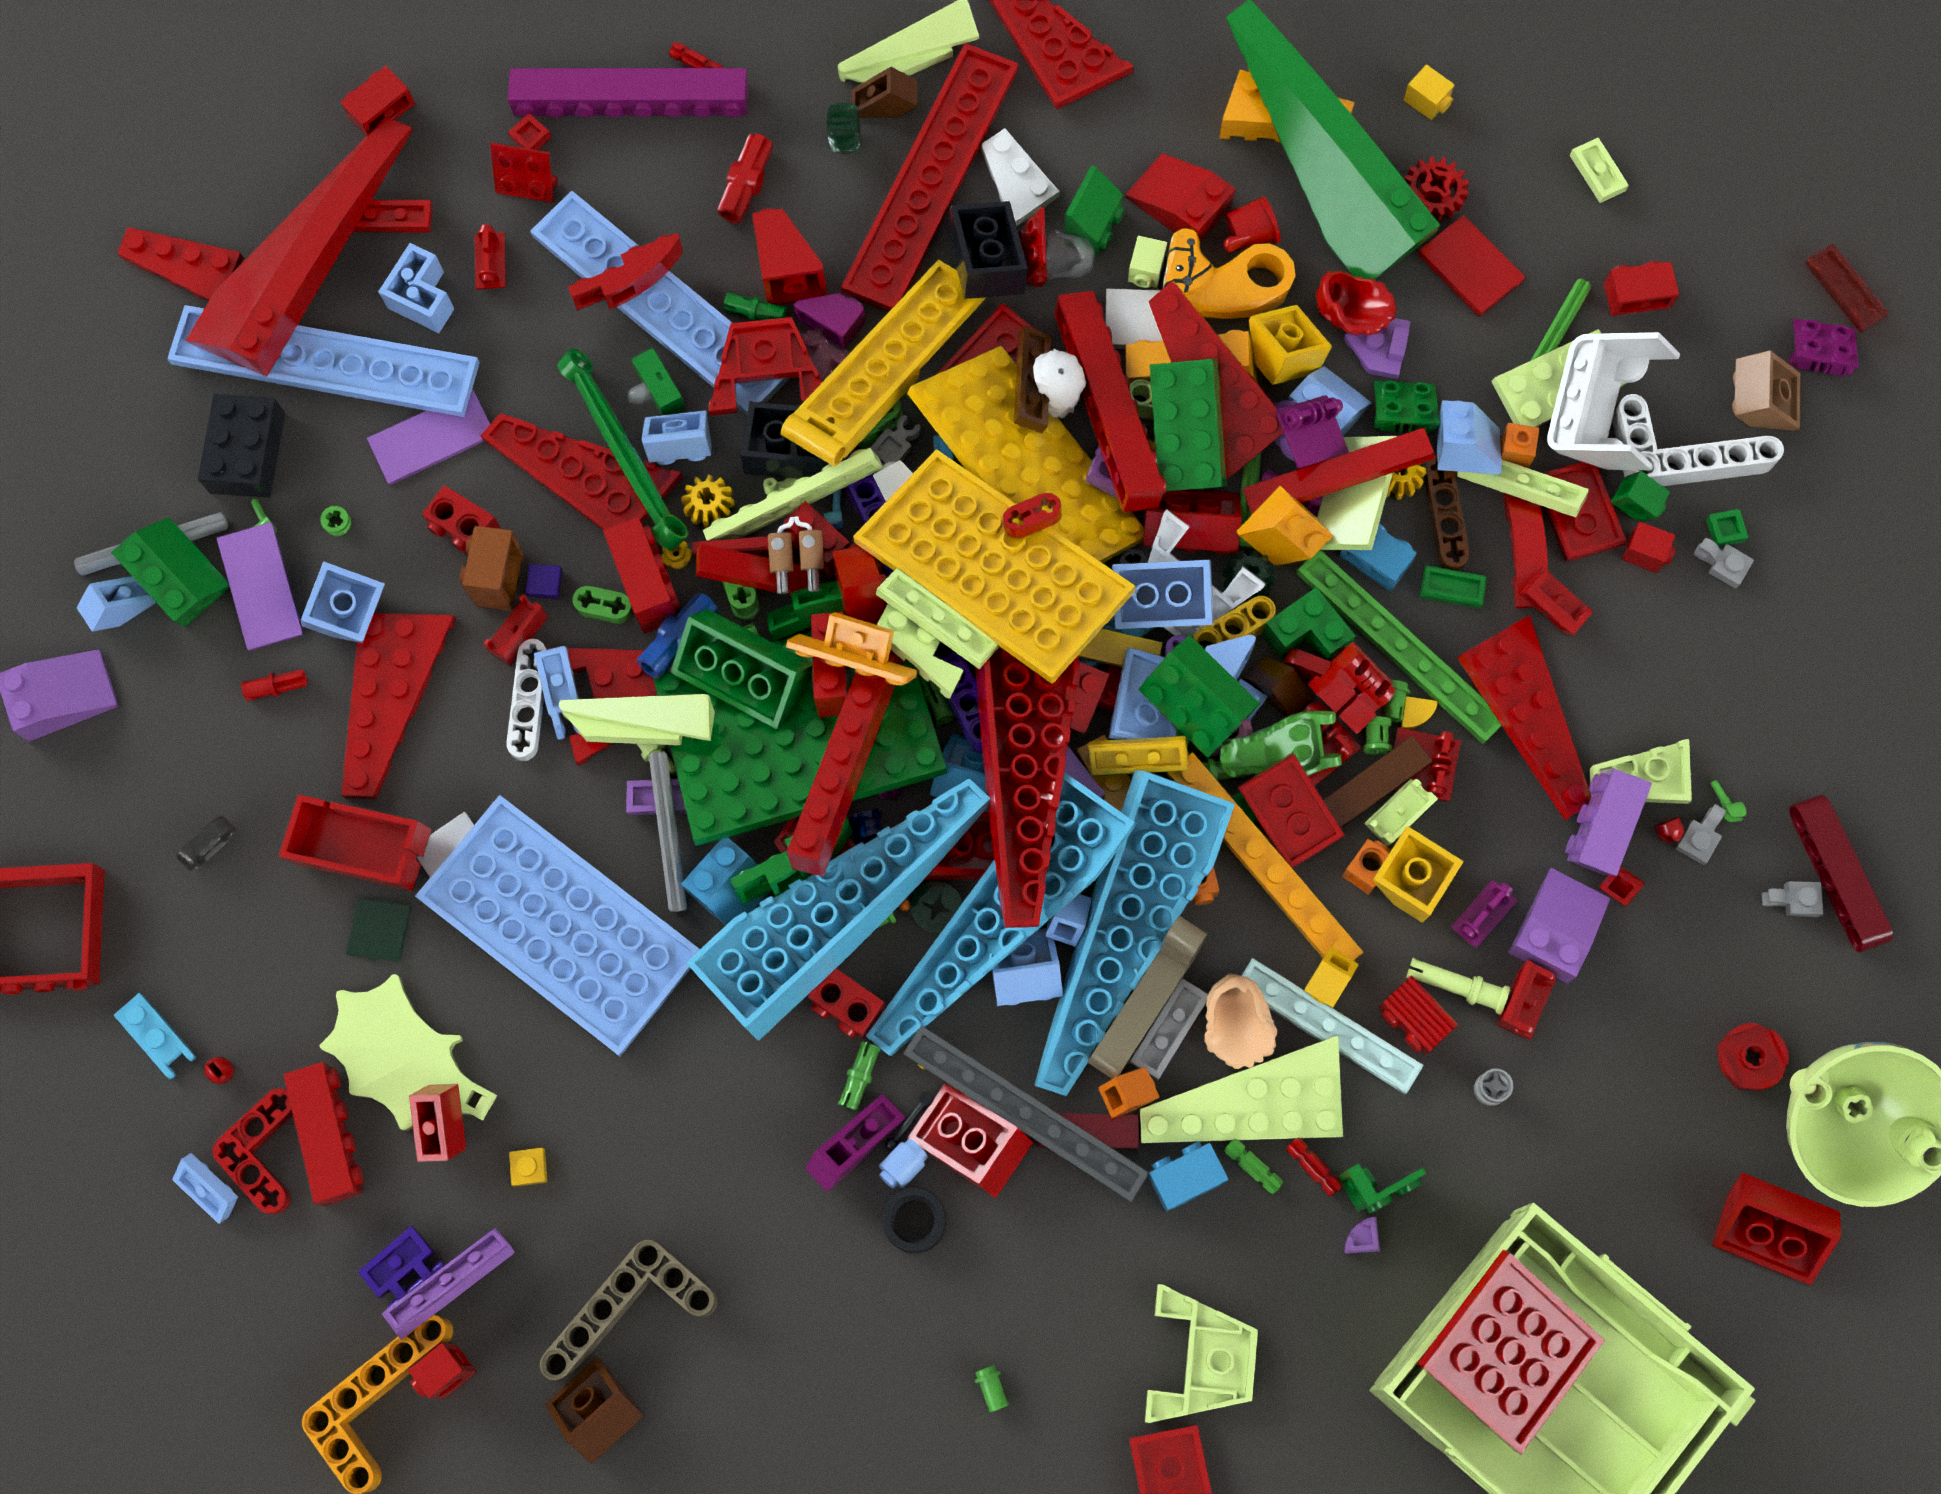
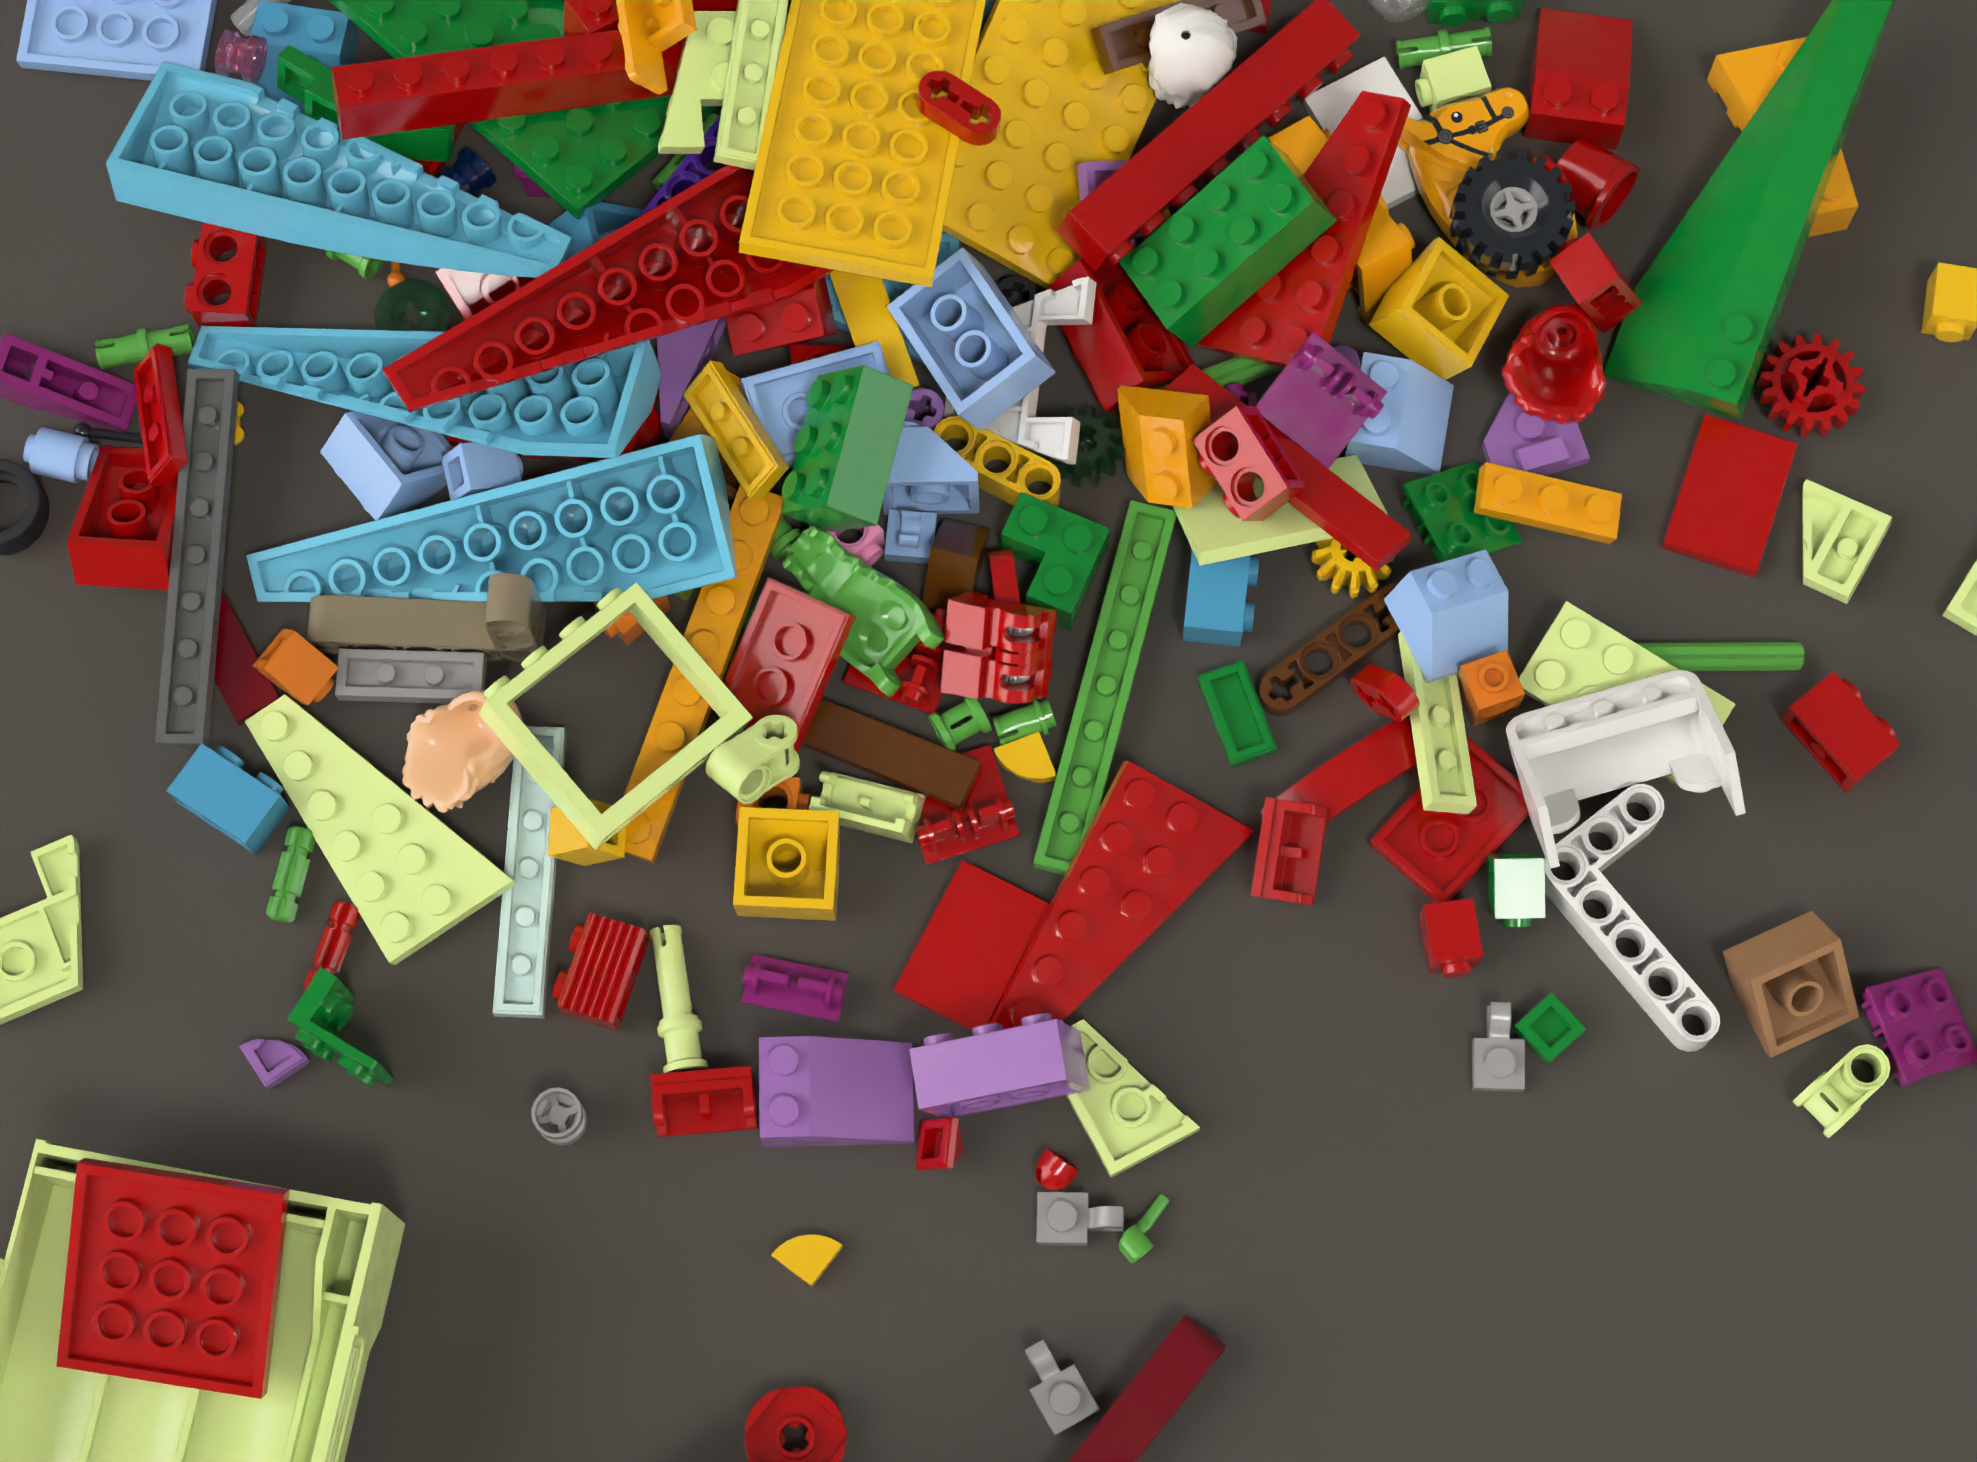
camera: 60 degrees right, 0 degrees up
none -> red tile [133,343,188,488]
none -> clear pink wheel [215,29,267,83]
none -> yellowish green window [479,582,753,850]
none -> yellowish green piece [706,714,800,804]
none -> yellow tile [771,1234,843,1287]
none -> red tile [893,860,1050,1033]
none -> brick [1192,406,1307,521]
none -> red beam [1350,664,1420,722]
none -> bright green pin [1395,27,1492,70]
none -> black wheel [1449,149,1575,279]
none -> light orange plate [1474,462,1622,544]
none -> red brick [1549,232,1643,333]
none -> yellowish green piece [1792,1044,1890,1139]
none -> yellowish green wing [1802,479,1892,604]

